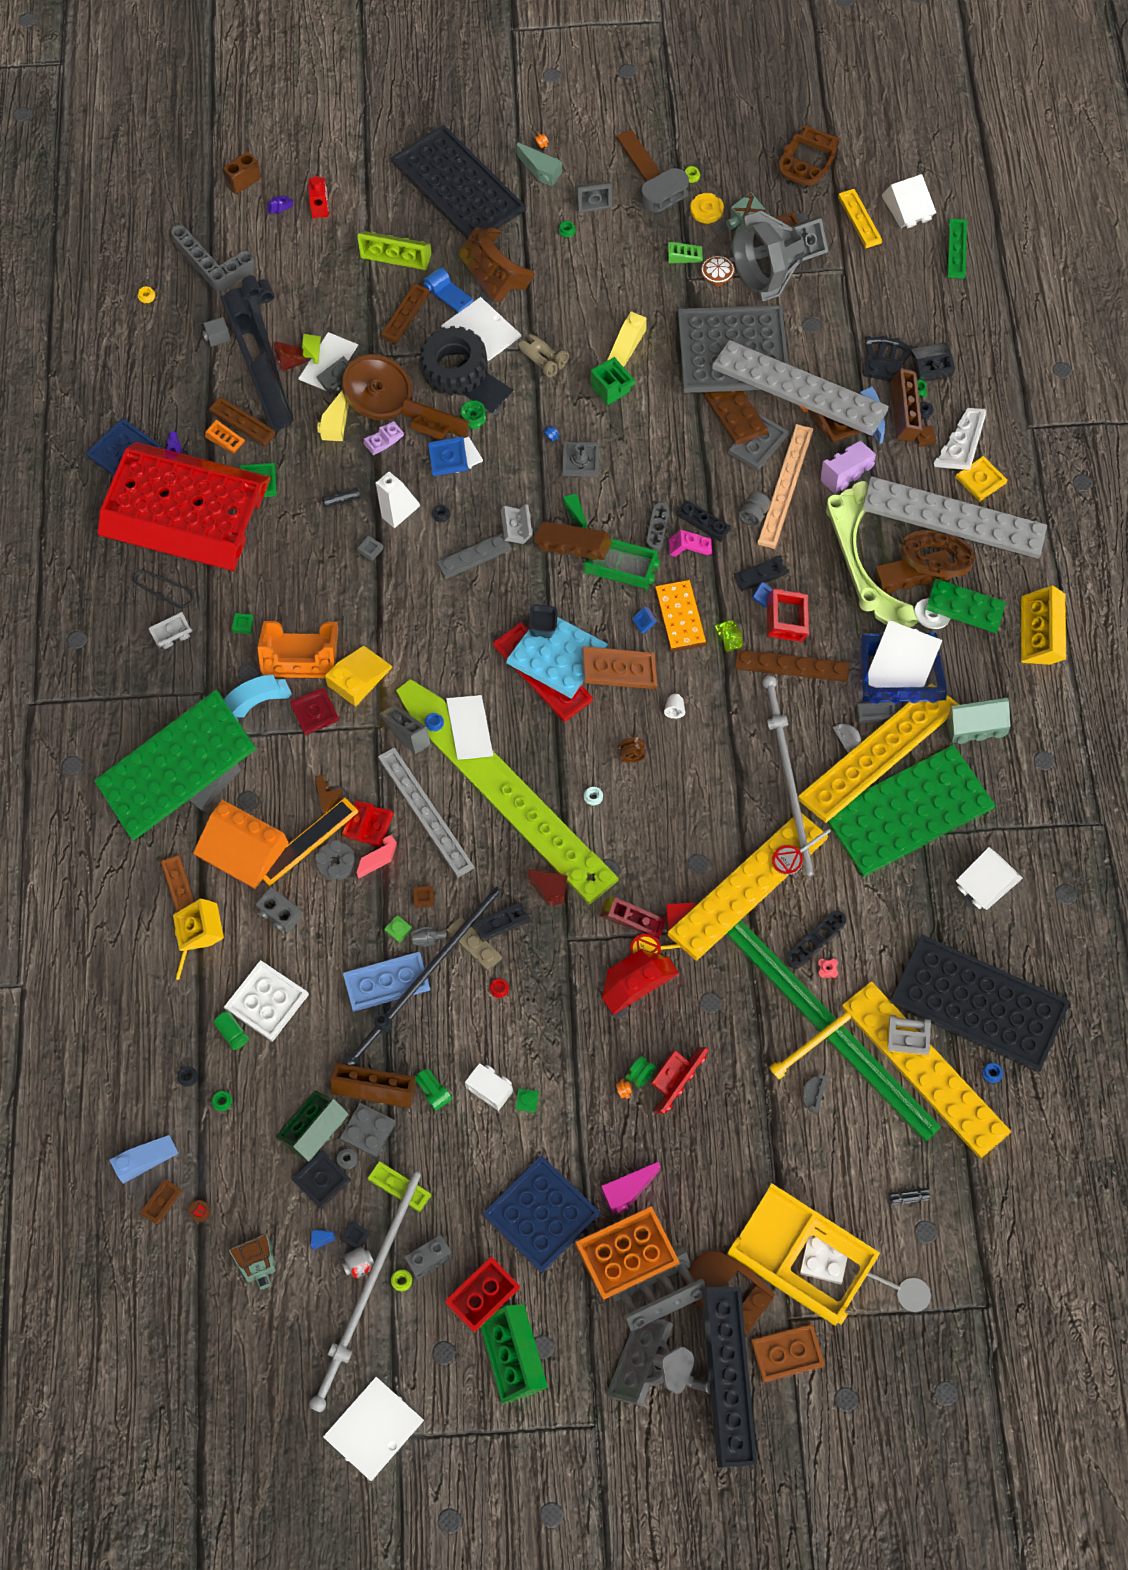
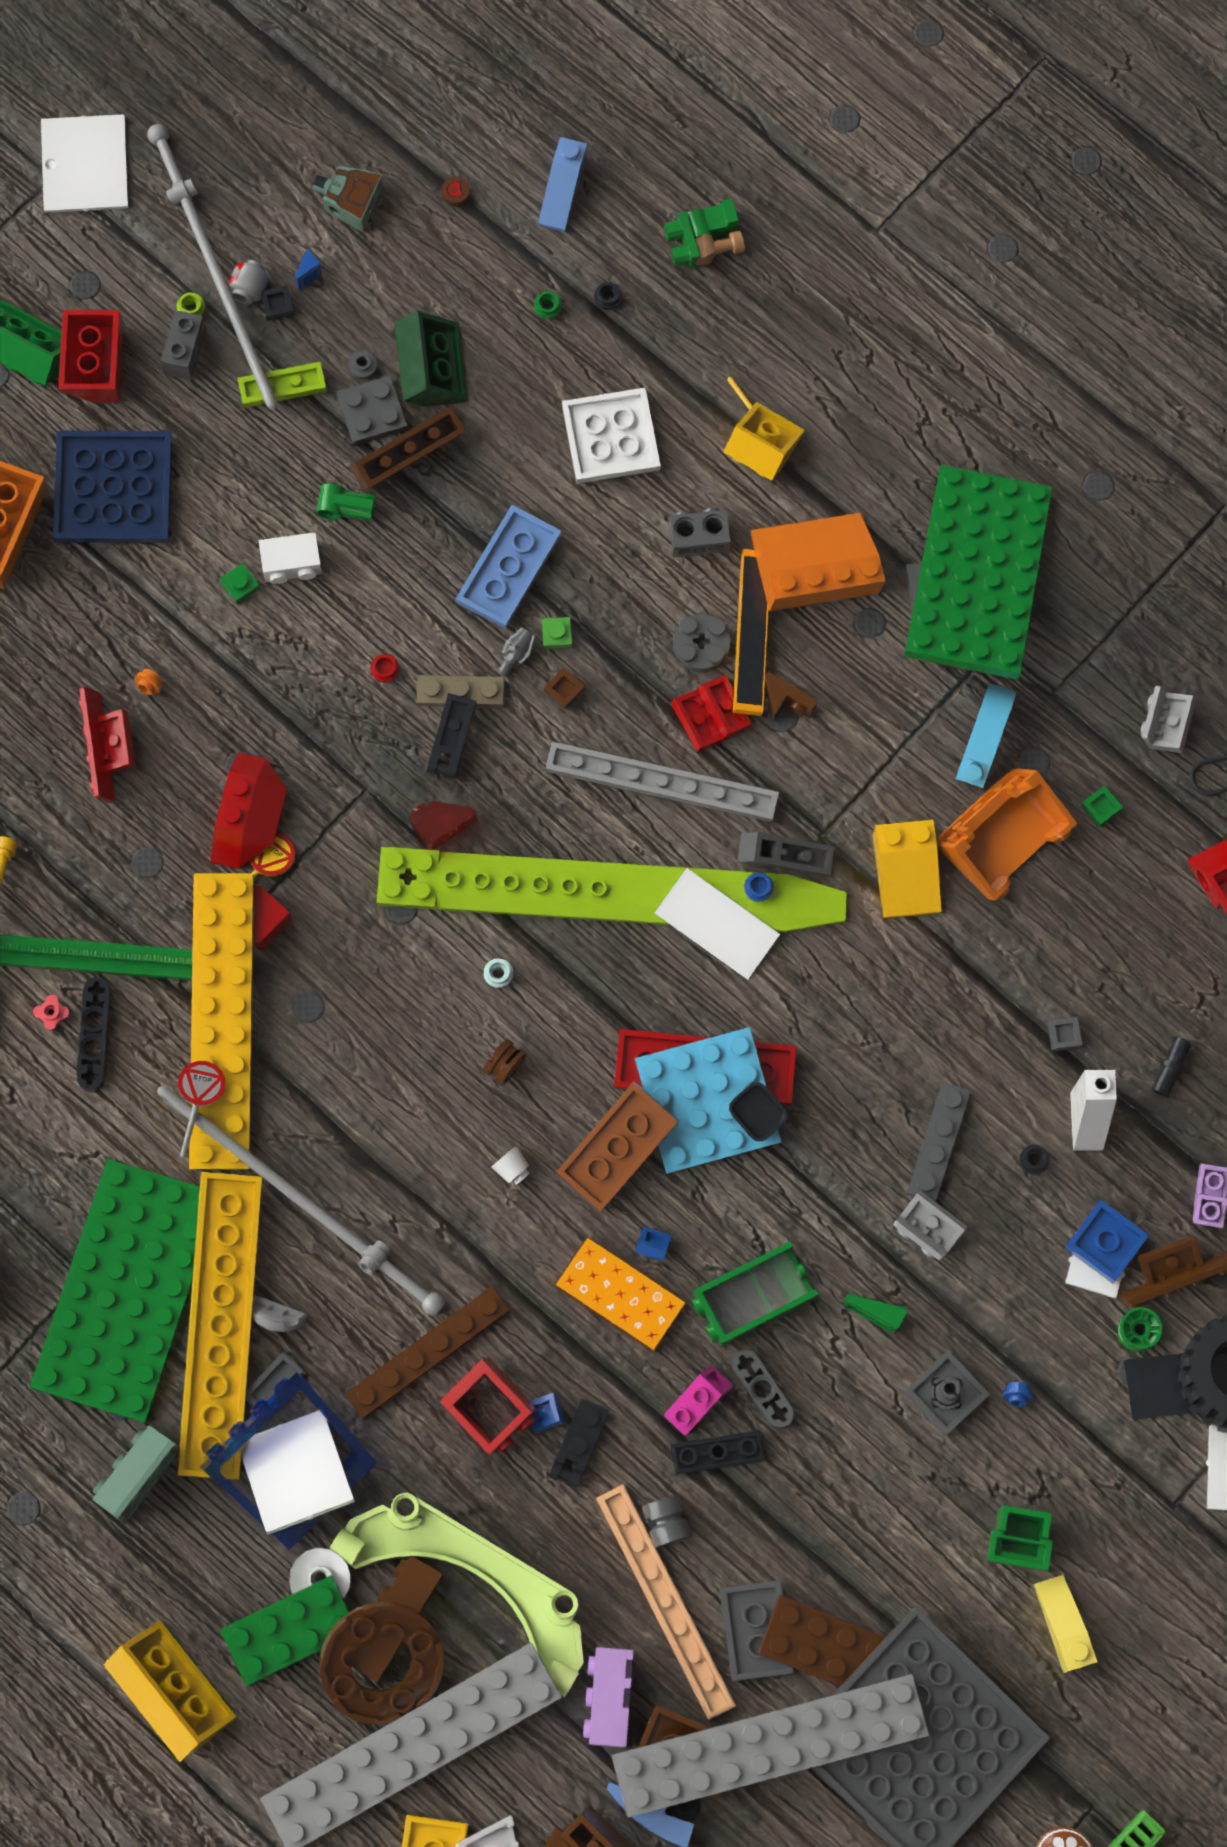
camera: 130 degrees right, 10 degrees up
reddish brown plate [140,1179,183,1226] -> none
dark orange tile [161,855,195,912] -> none
green piece [213,1011,249,1050] -> none
dark red plate [290,688,339,735] -> none
black plate [292,1150,351,1209] -> none
black bar [342,887,501,1067] -> none
coral piece [357,835,396,878] -> none
dark tan piece [518,334,569,377] -> none
reddish brown brick [534,522,612,560] -> none
dark red slope [600,897,666,938] -> none
dark pink slope [601,1162,660,1214] -> none
green wheel [626,1056,656,1088] -> none
clear neon green bracket [716,620,743,652] -> none
none -> green hips [664,198,745,270]

